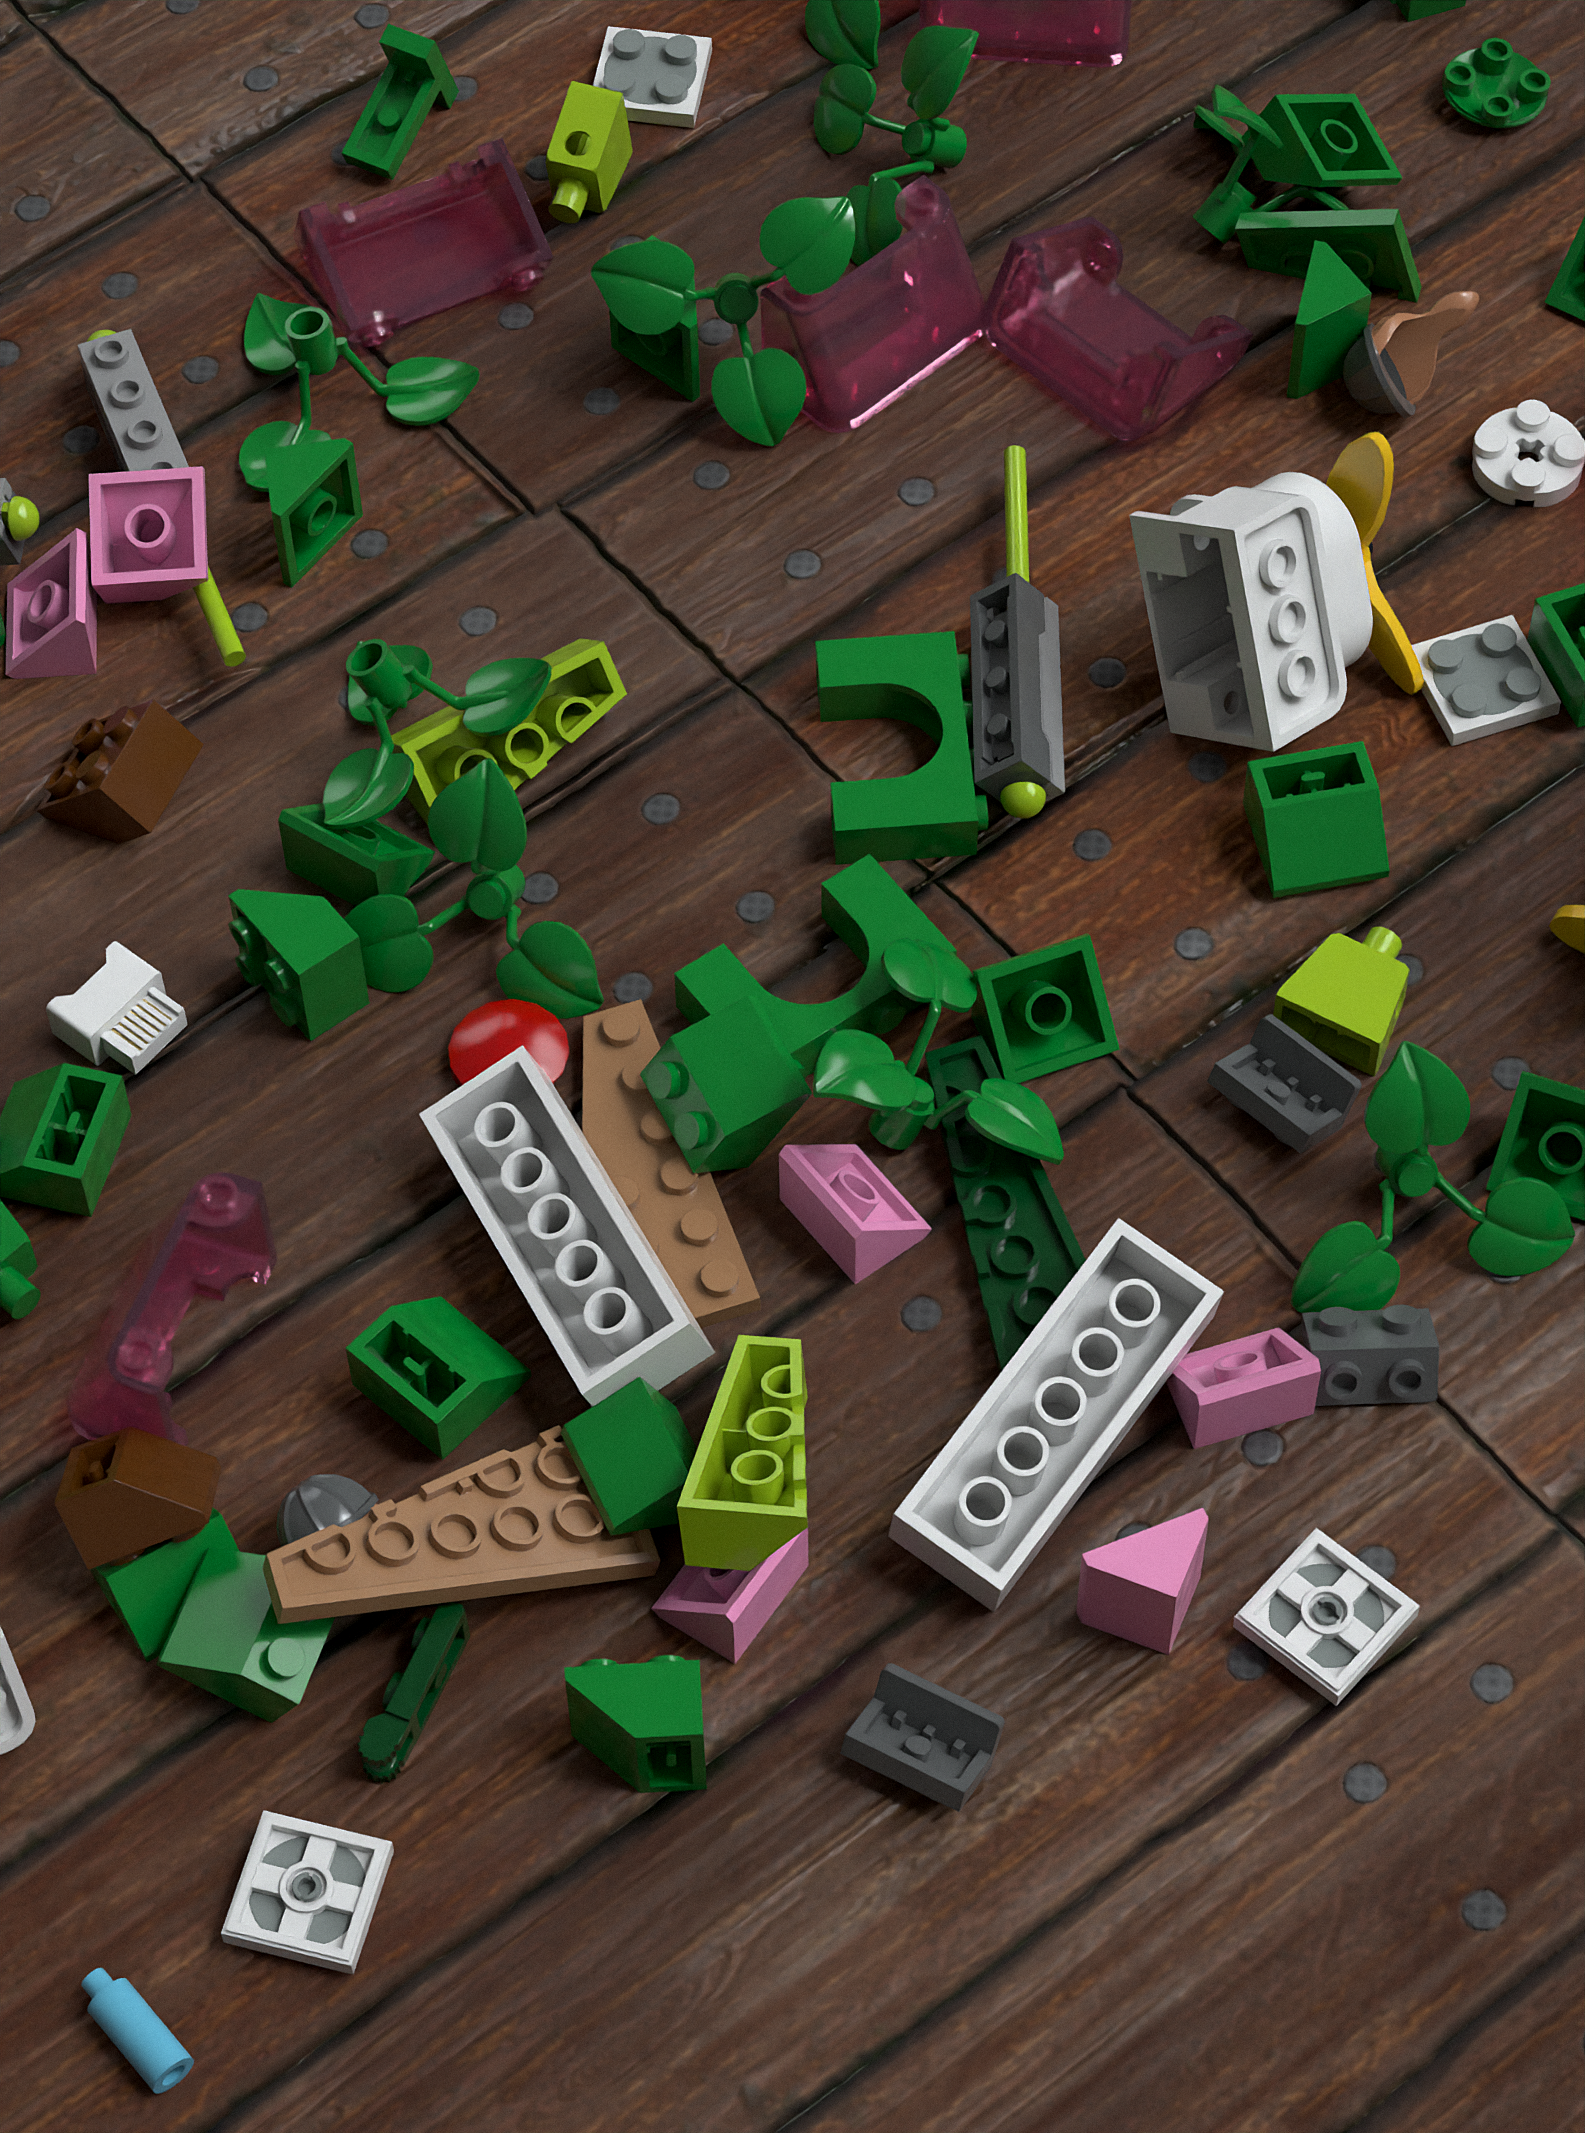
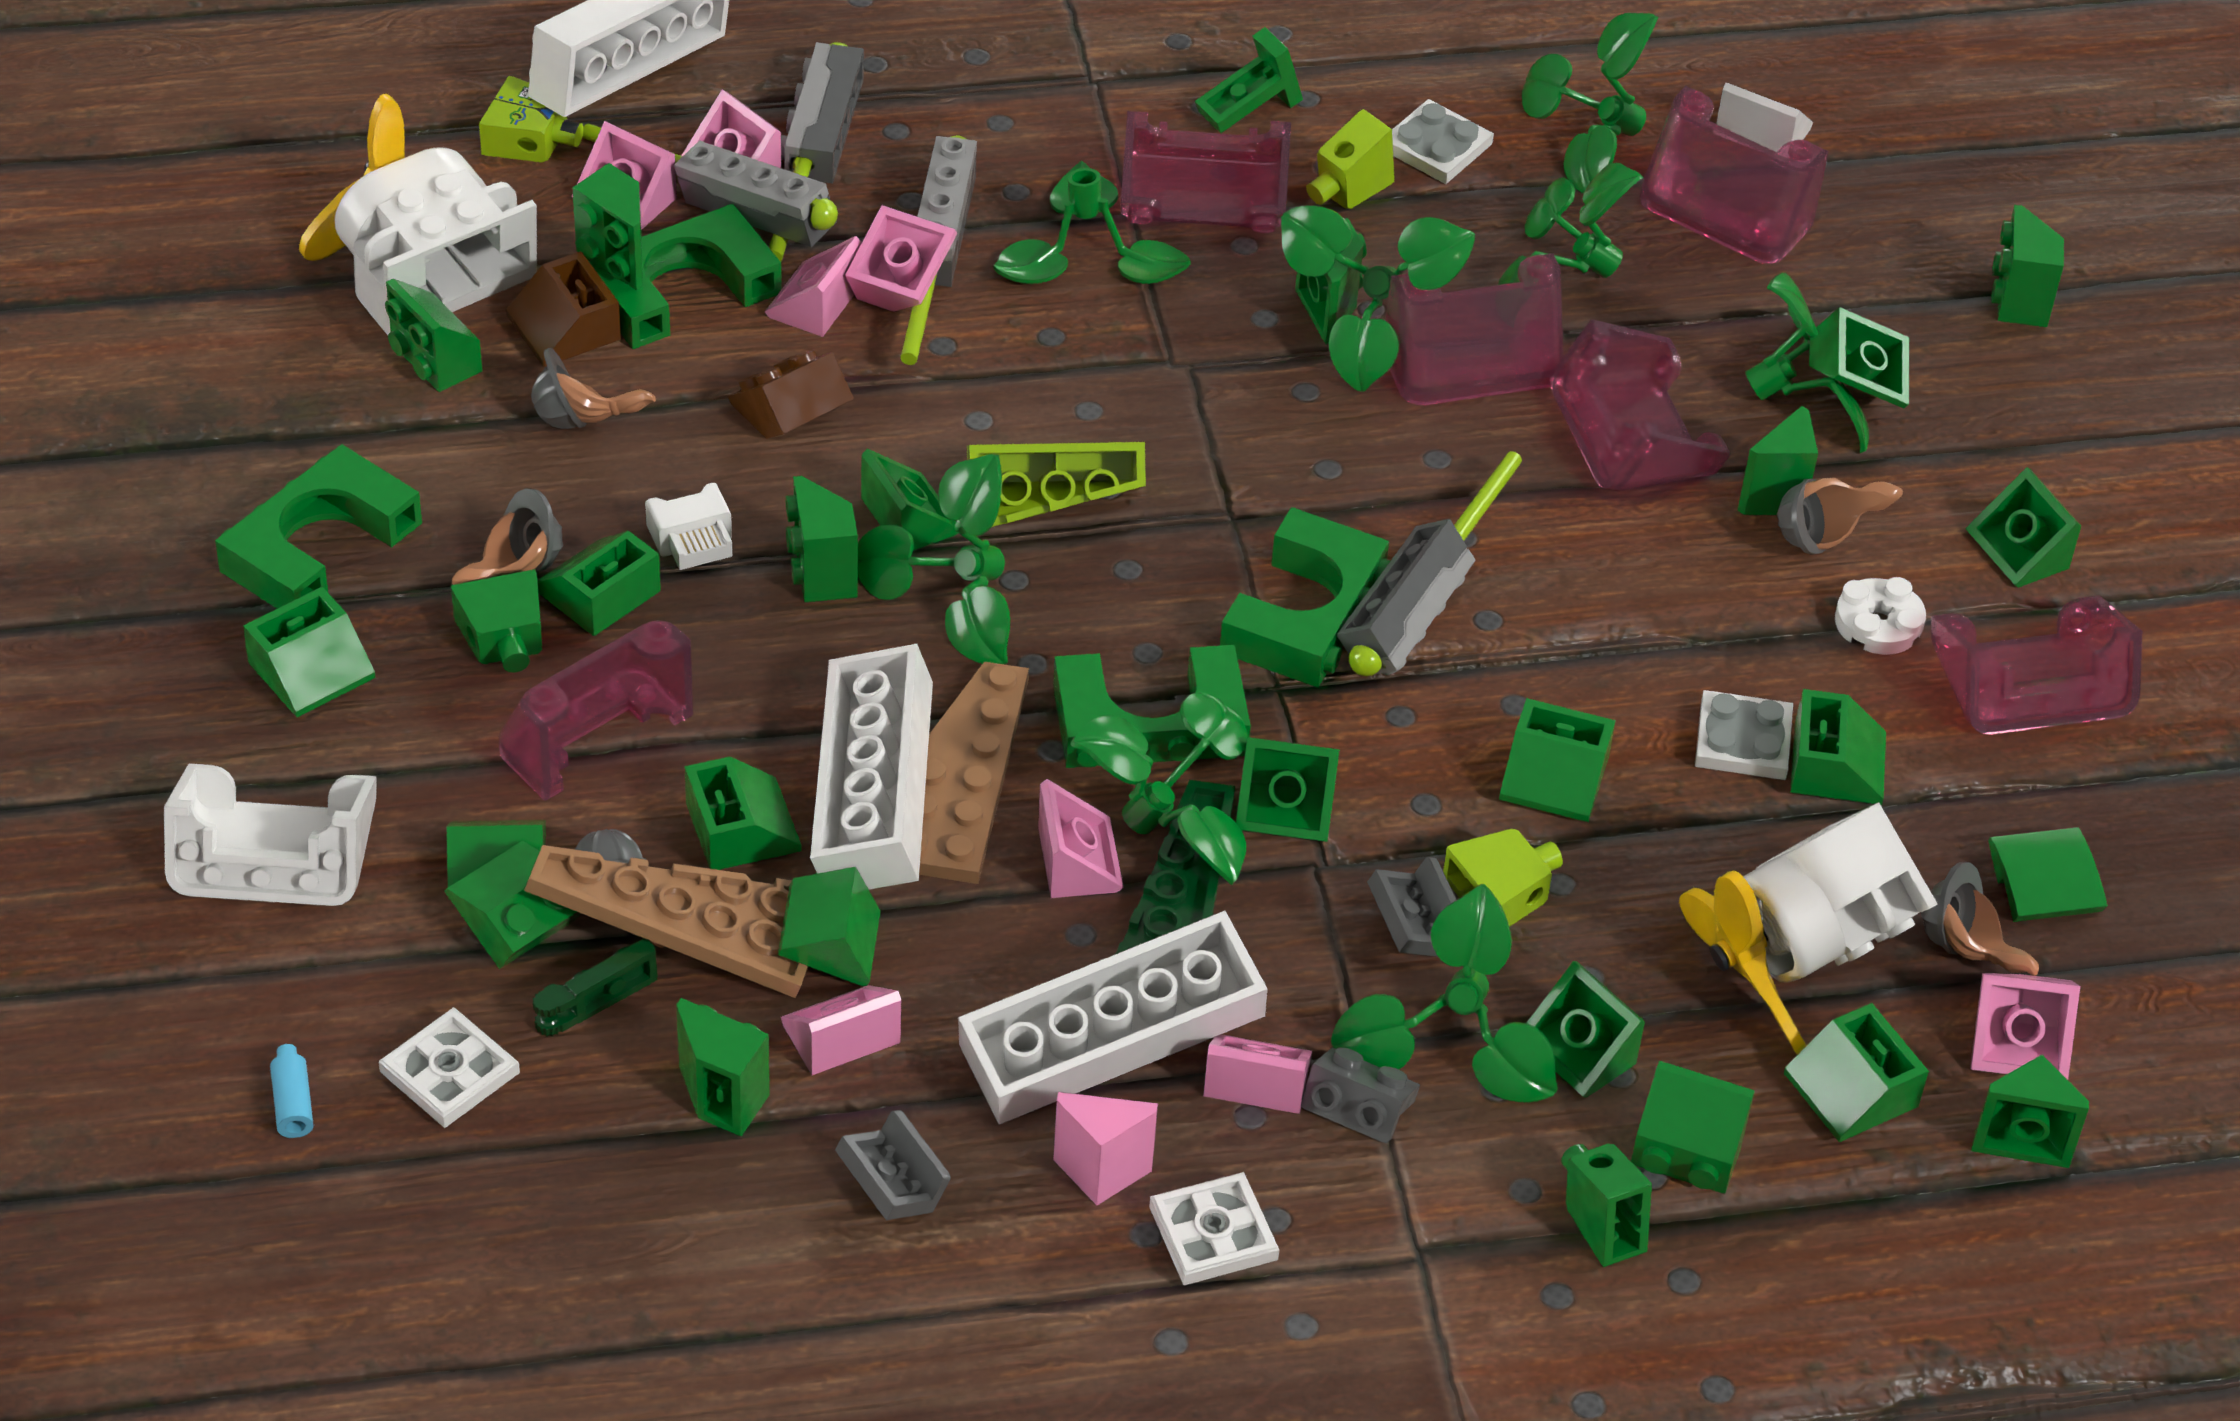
camera: 25 degrees right, 10 degrees down
reddish brown slope [54,1426,222,1570] -> none
green slope [263,438,363,588] -> none
green plant [323,639,553,829] -> none
red dish [448,999,570,1086] -> none
green slope [640,995,813,1173] -> none
lime wedge [677,1335,808,1571] -> none
white brick [1129,432,1424,752] -> none
green wing [1235,209,1422,303] -> none
green dish [1442,38,1551,128] -> none

